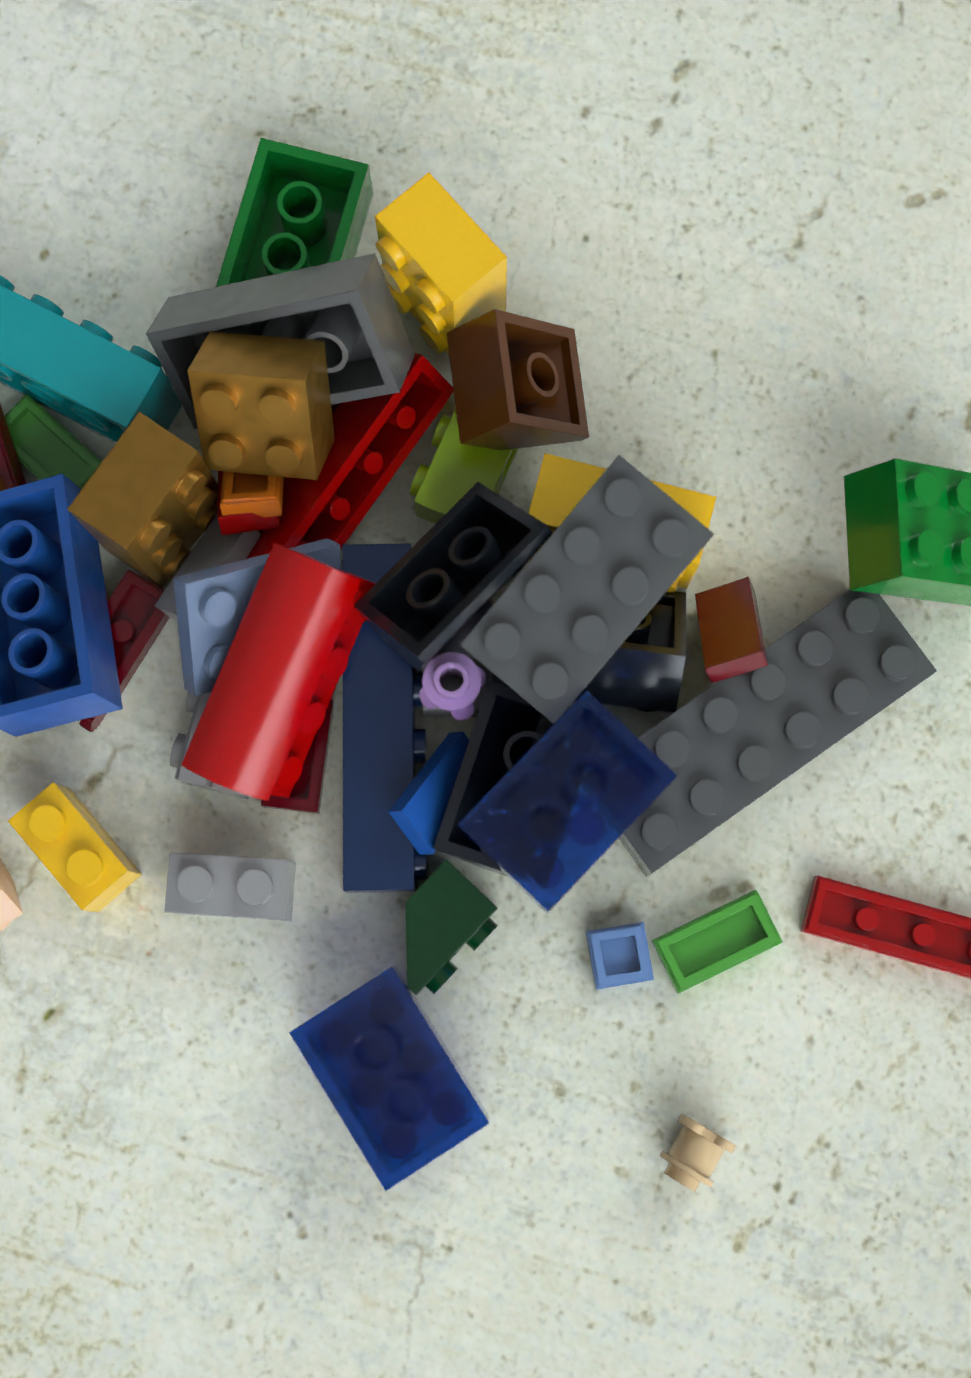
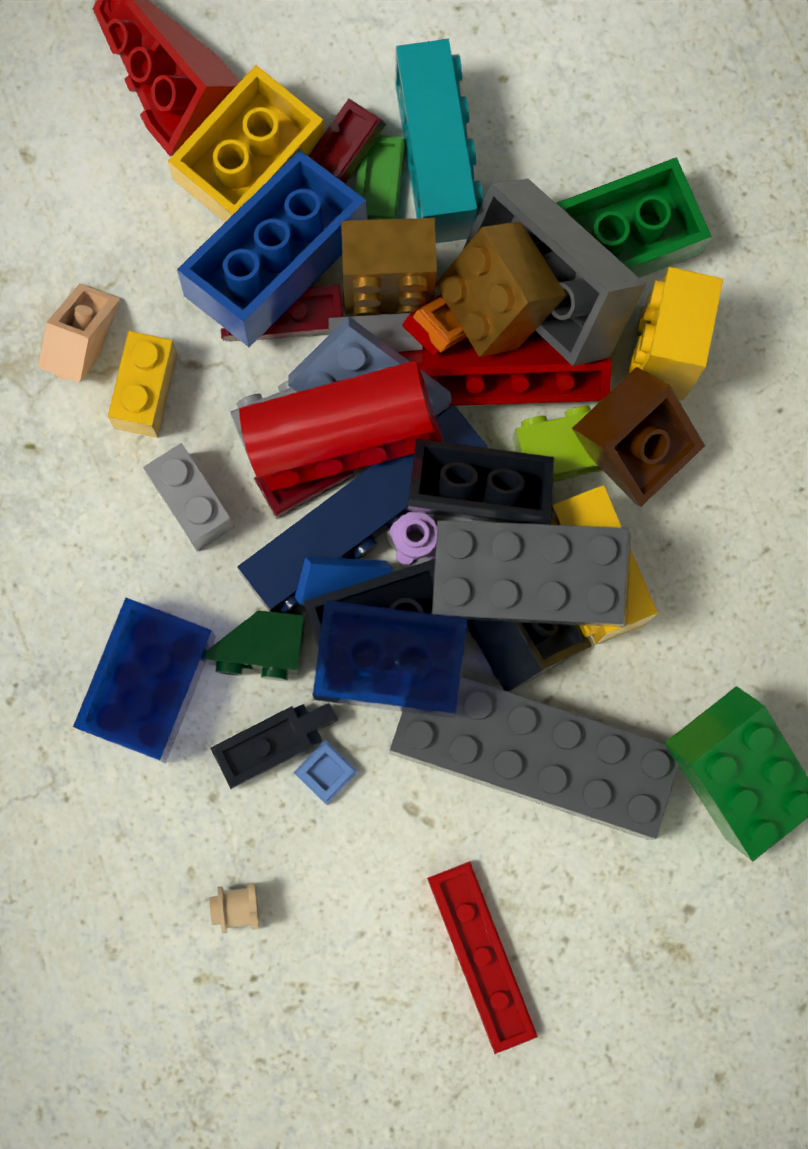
camera: 45 degrees right, 0 degrees up
bright green tile [651,890,783,993] -> none
dark red tile [695,577,768,683] -> none
none -> black hinge [210,702,338,789]

